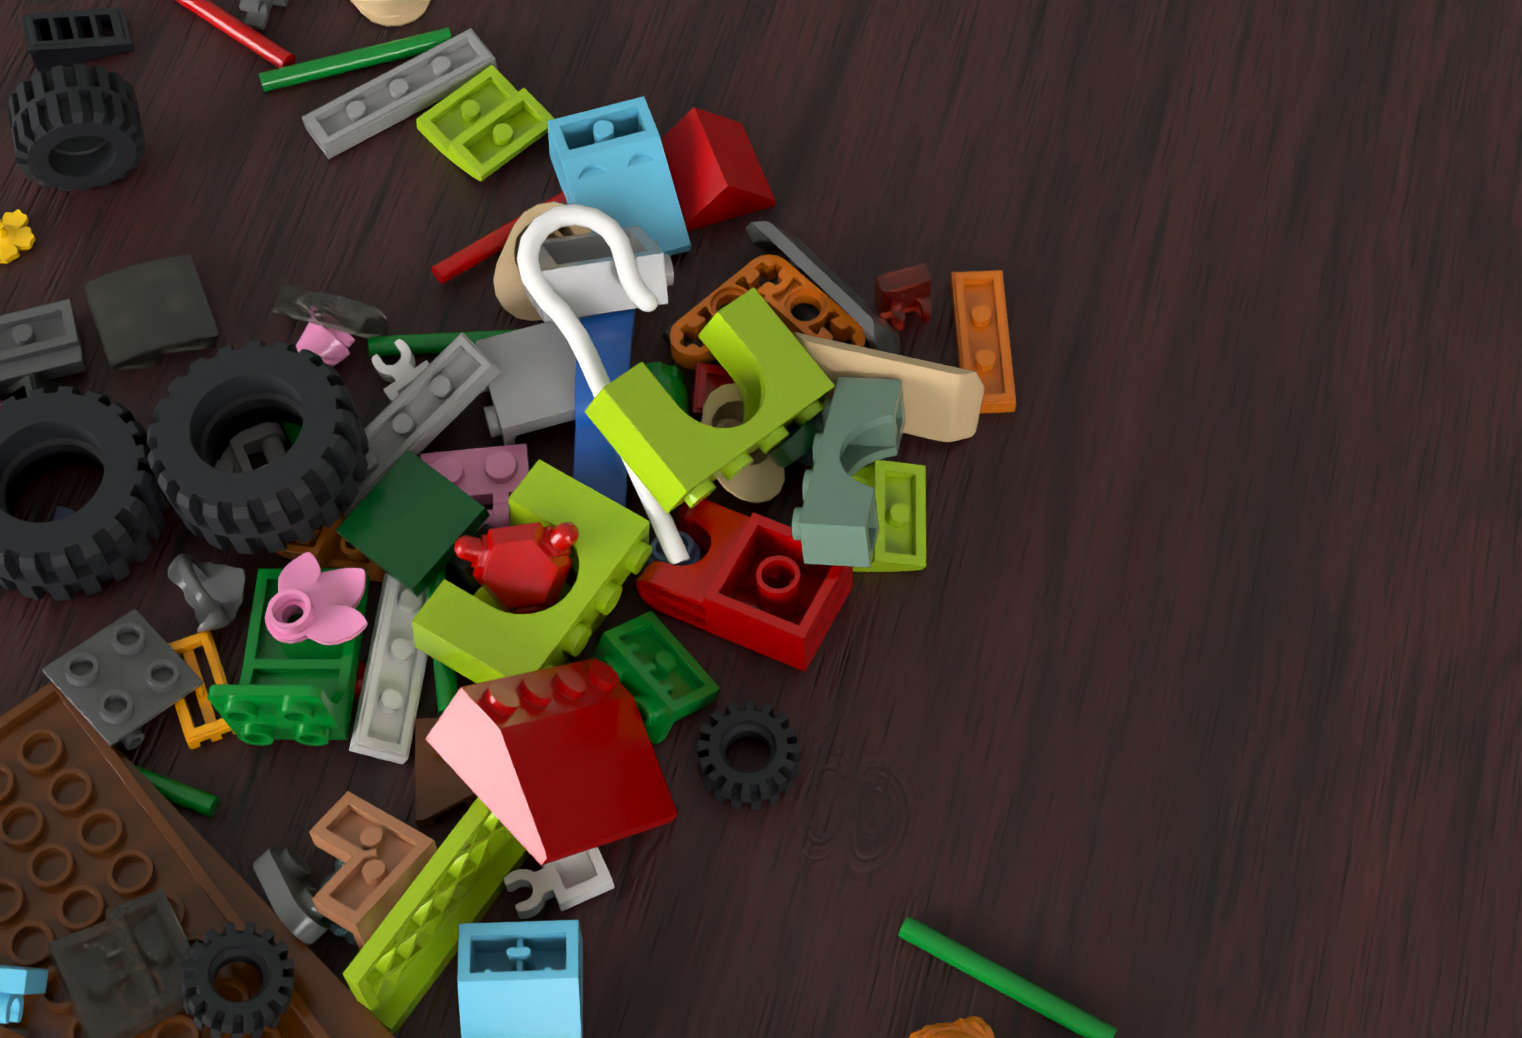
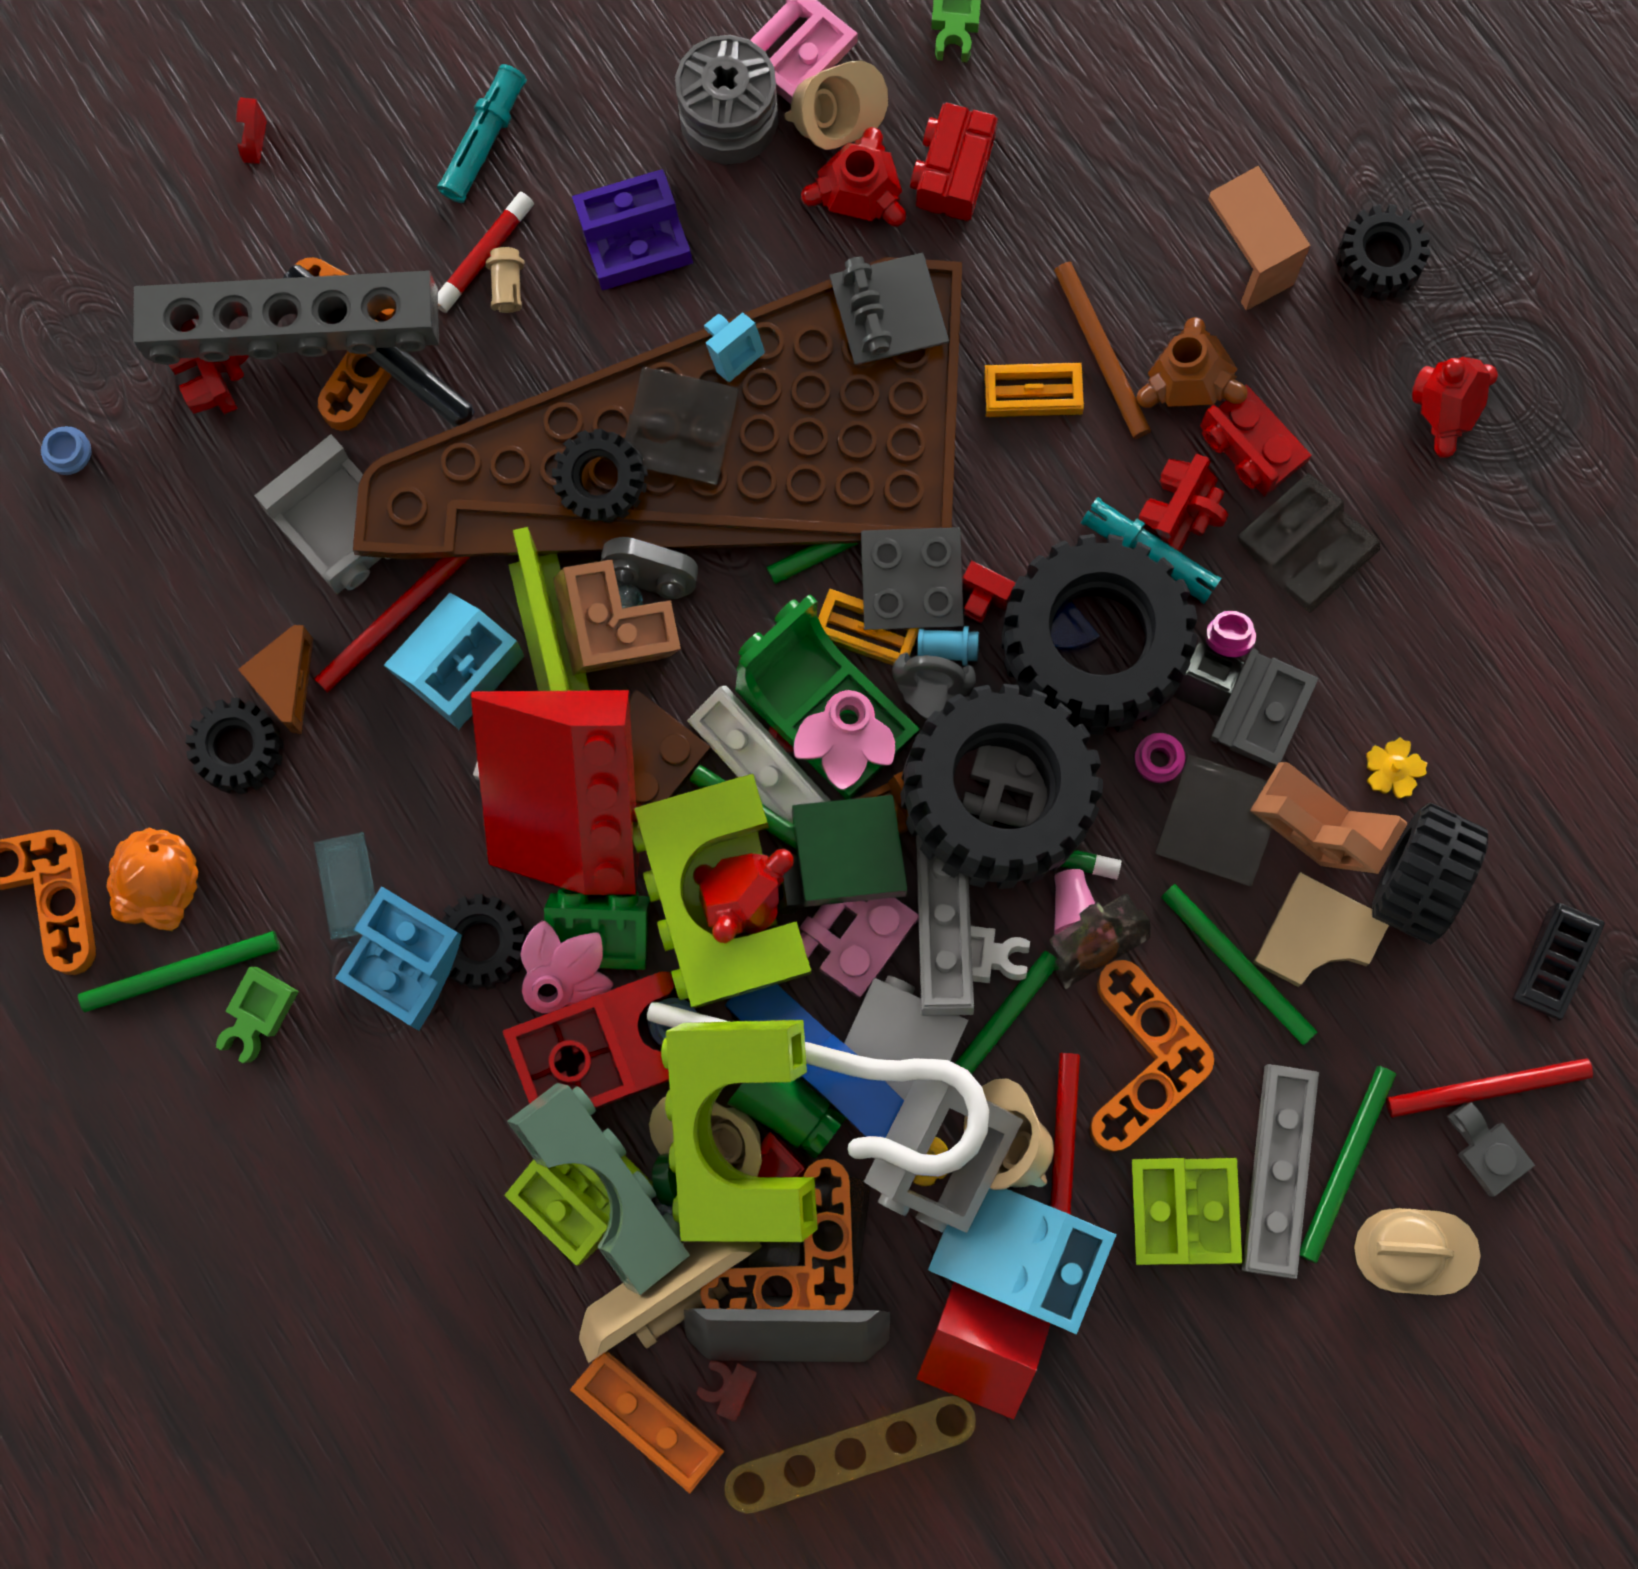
camera: 135 degrees right, 15 degrees up
none -> bright green plate [216,967,299,1063]
none -> clear light blue tile [314,832,375,940]
none -> dark azure slope [335,886,462,1030]
none -> bright pink plate [521,921,613,1014]
none -> clear yellow beam [724,1395,976,1514]
none -> medium azure pin [918,626,979,666]
none -> red tile [962,560,1016,624]
none -> orange beam [1089,960,1214,1153]
none -> dark pink plate [1134,733,1185,783]
none -> green bar [1160,884,1318,1045]
none -> nougat panel [1250,762,1407,874]
none -> tan tile [1253,873,1389,987]

